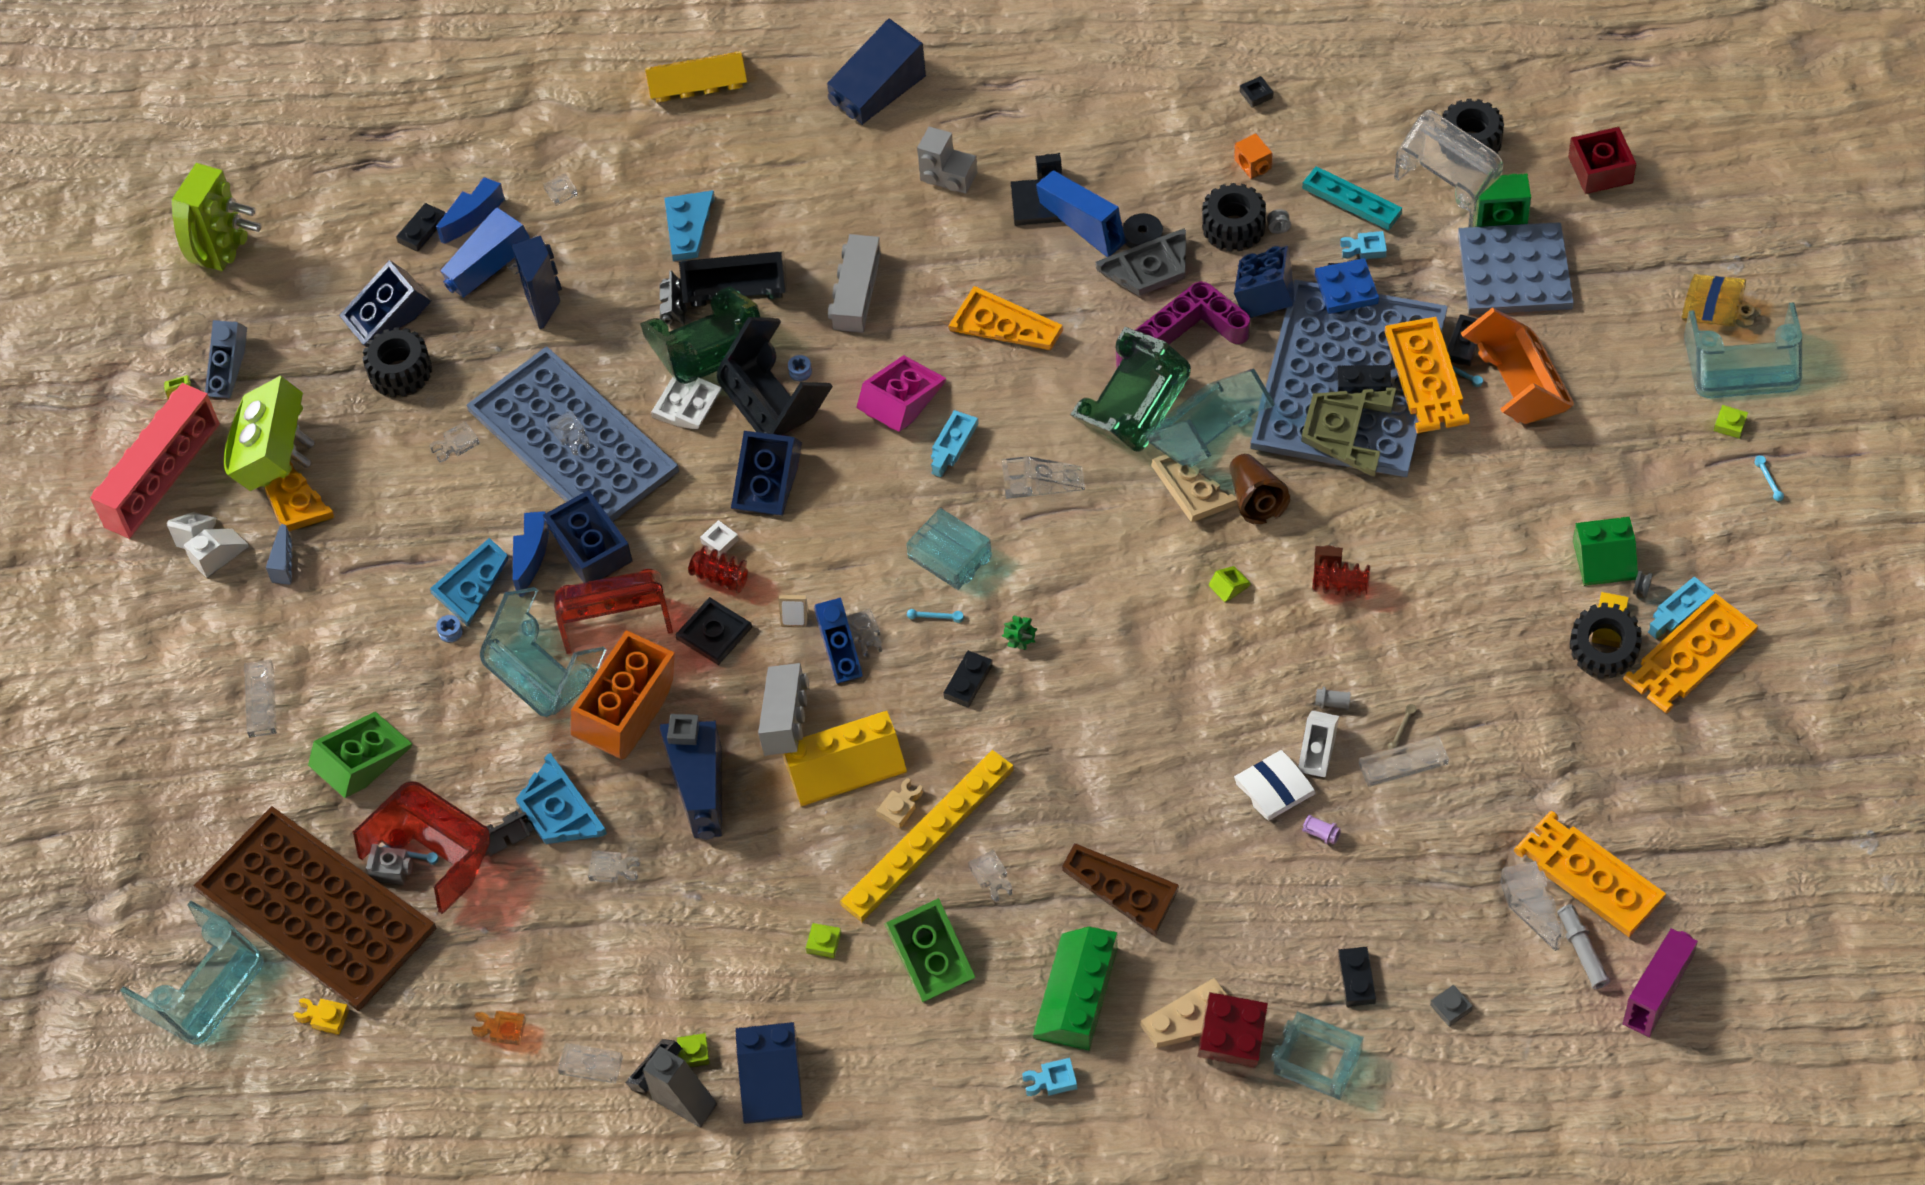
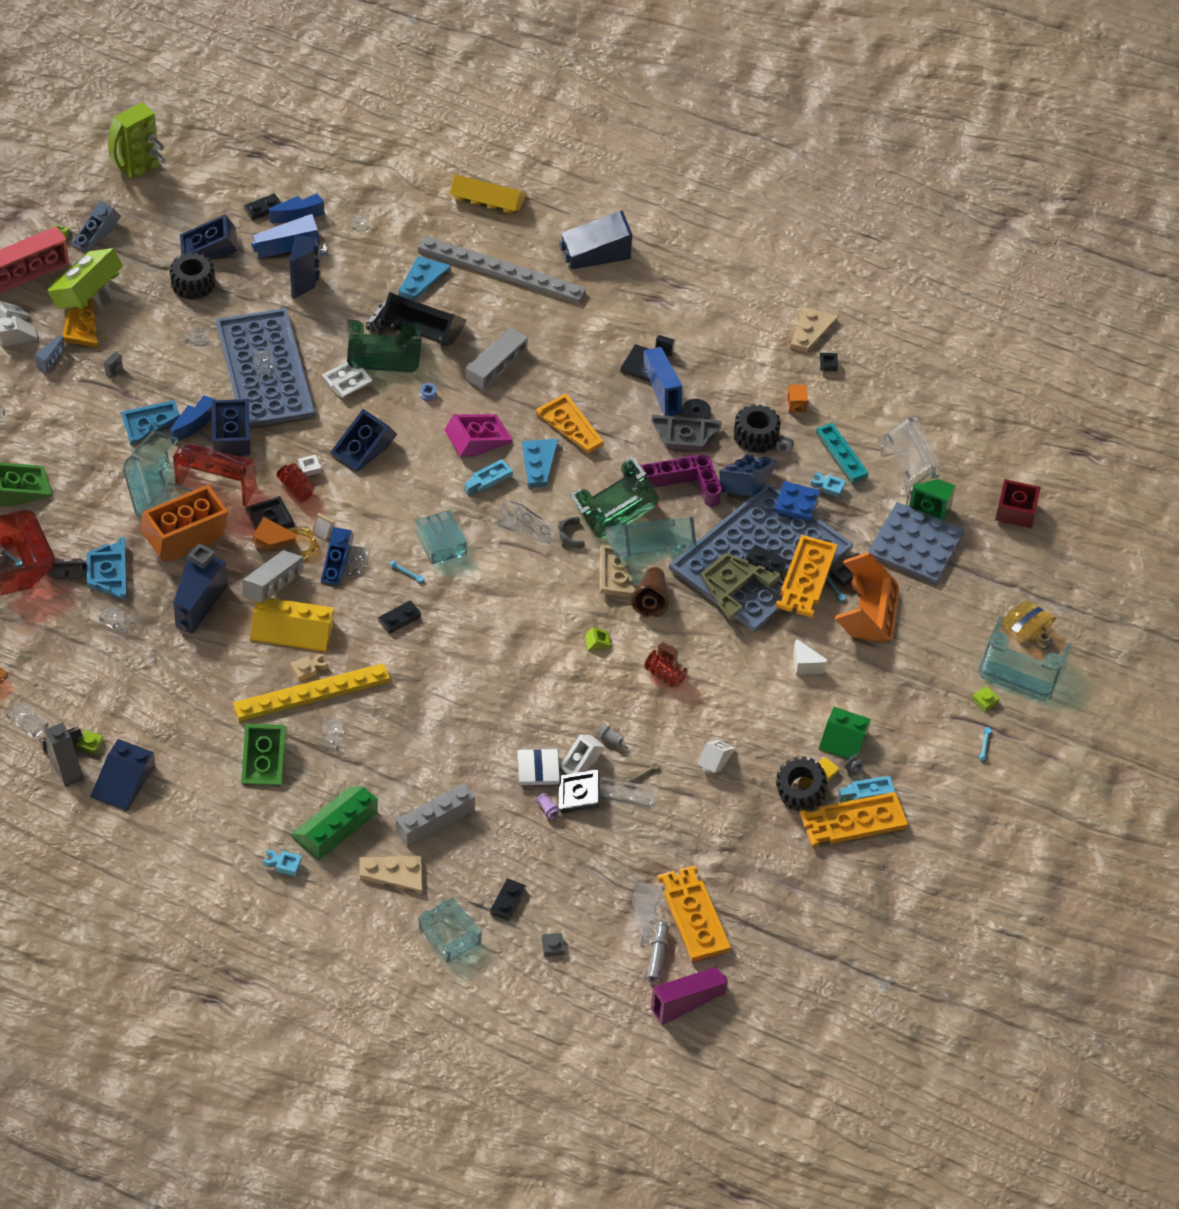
camera: 20 degrees right, 5 degrees down
medium blue bush [436,615,463,642] -> none
black windscreen [717,317,833,435] -> none
lime plate [806,923,841,958] -> none
light grey brick [917,126,978,194] -> none
green gear [1002,615,1037,650] -> none
reddish brown wing [1062,843,1179,936] -> none
dark red brick [1197,992,1268,1068] -> none
black tyre [1439,99,1504,166] -> none
none -> dark grey plate [104,351,123,377]
none -> orange slope [252,517,297,551]
none -> clear yellow cap [289,526,319,559]
none -> light grey brick [396,783,475,847]
none -> light grey plate [418,236,586,304]
none -> dark azure wing [522,439,558,488]
none -> dark grey cap [558,517,585,548]
none -> tile [559,770,600,813]
none -> white slope [697,740,735,774]
none -> tan wing [790,307,838,353]
none -> white slope [793,639,828,675]

